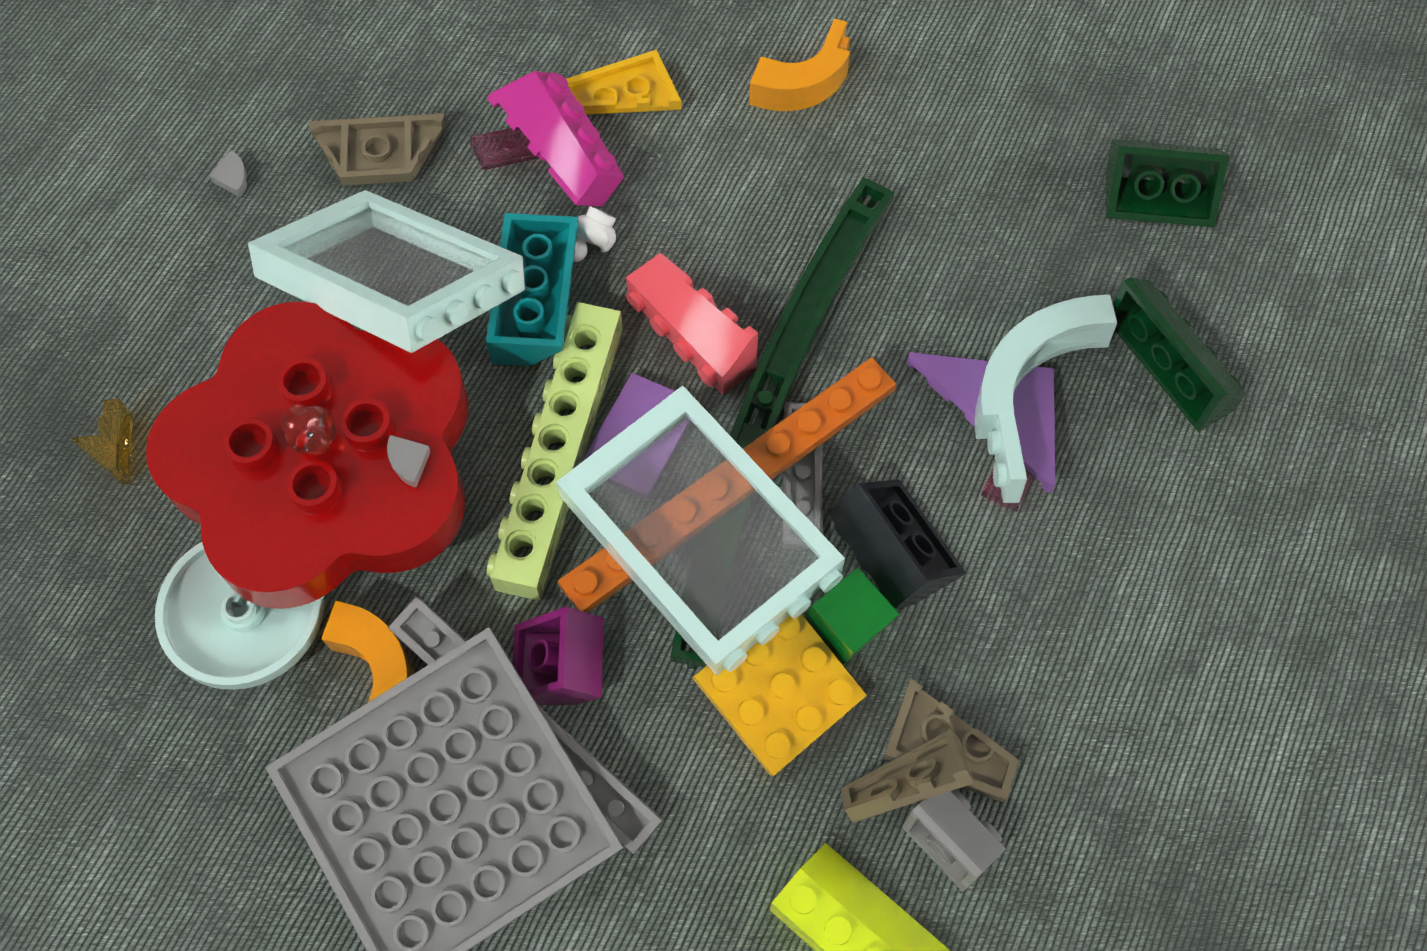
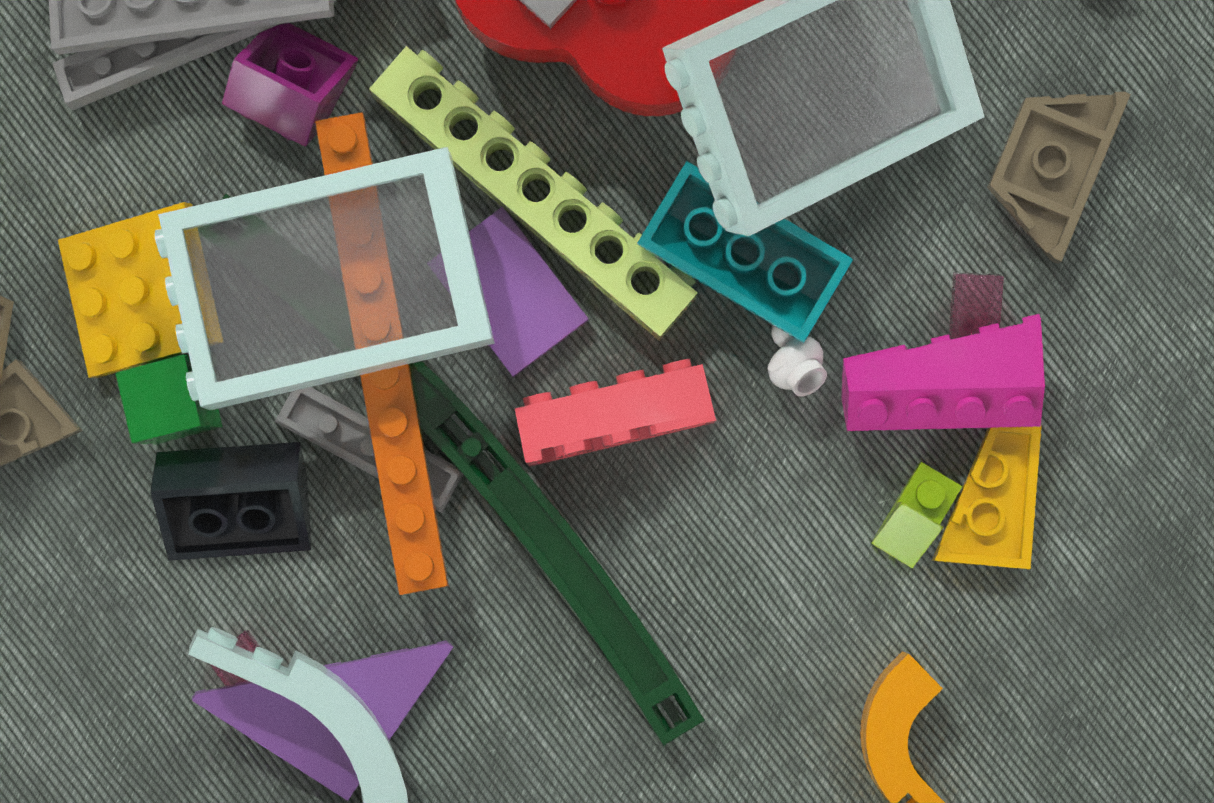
camera: 120 degrees right, 20 degrees up
none -> lime slope [870,462,963,568]

